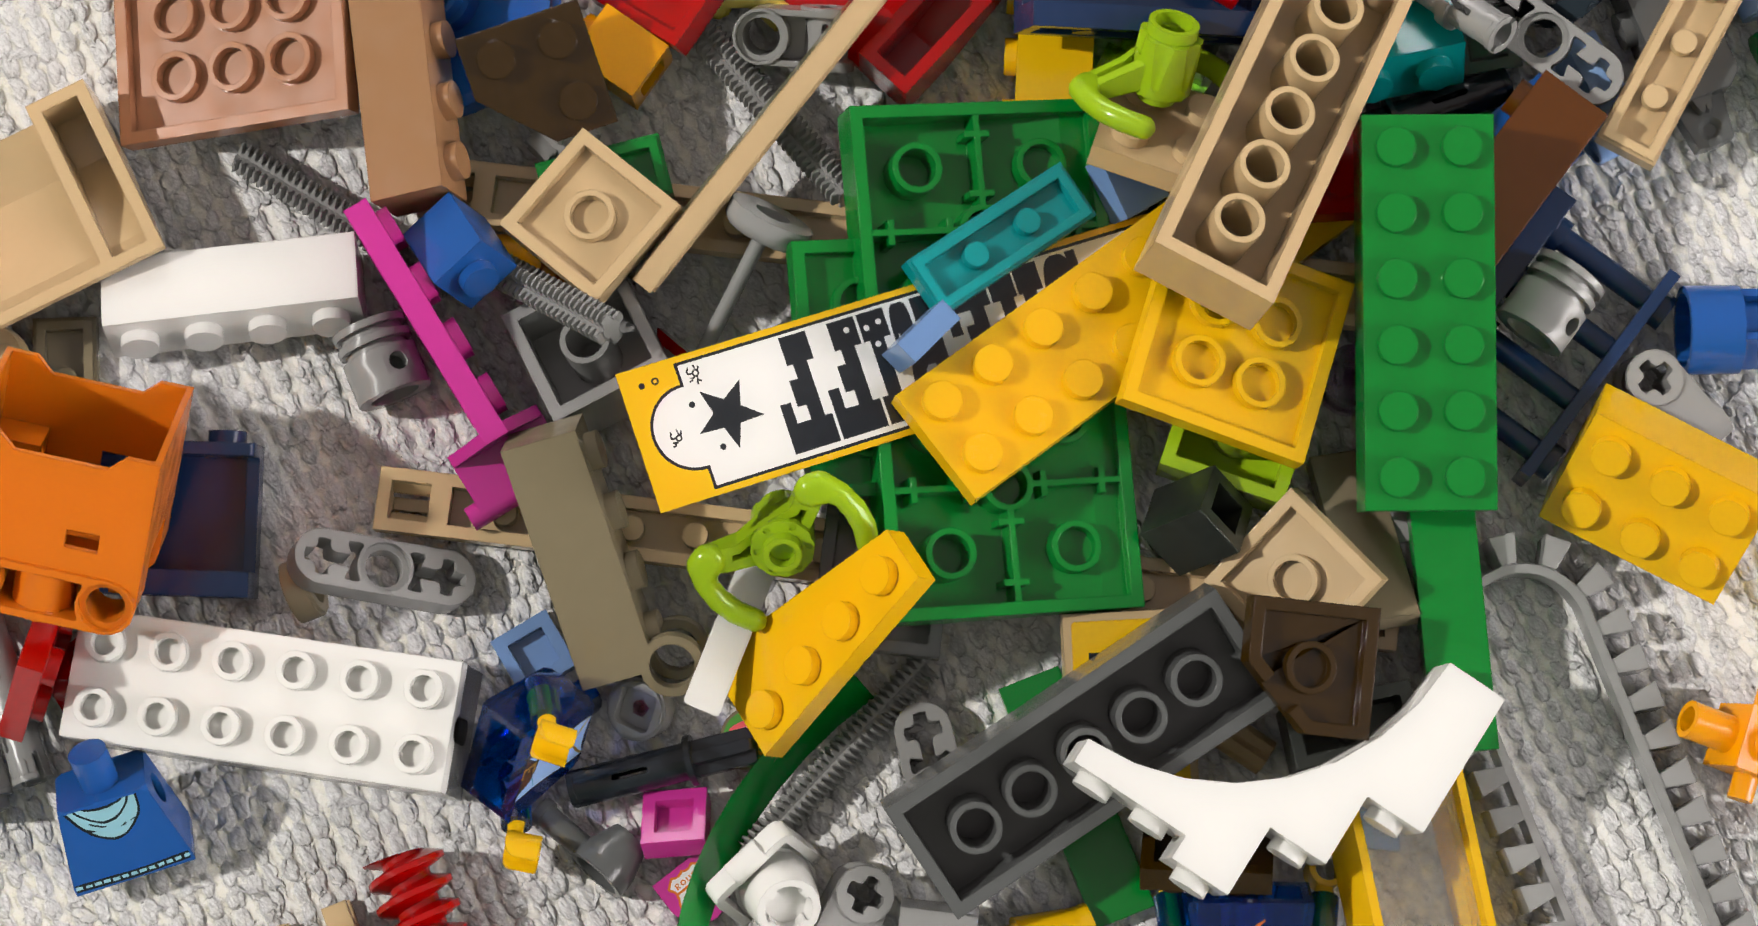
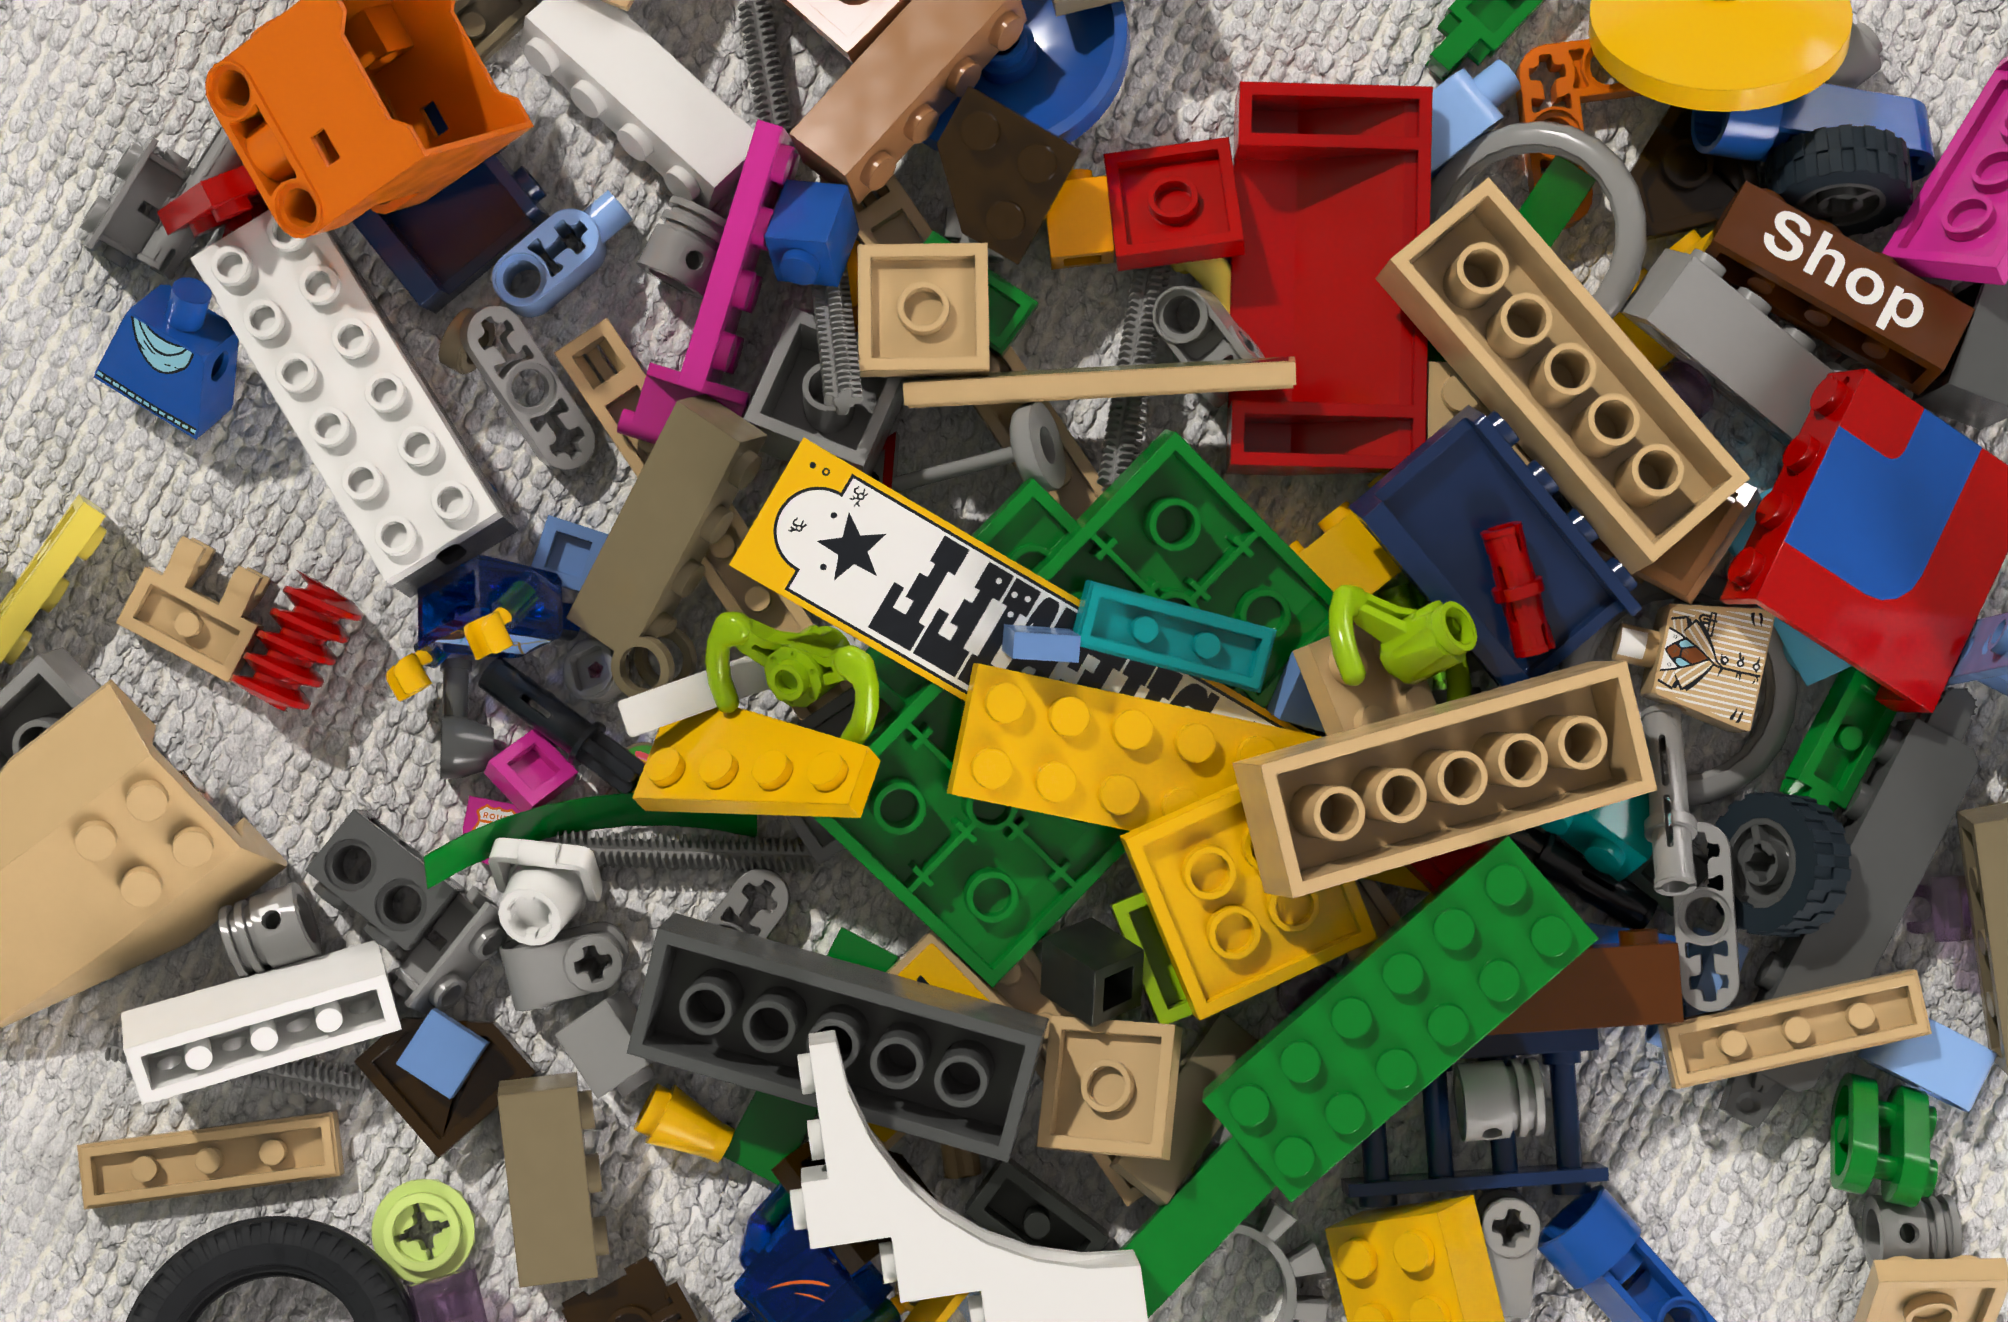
camera: 45 degrees right, 5 degrees up
dark brown plate [1241,595,1381,741] -> none
none -> light blue piece [492,190,633,318]

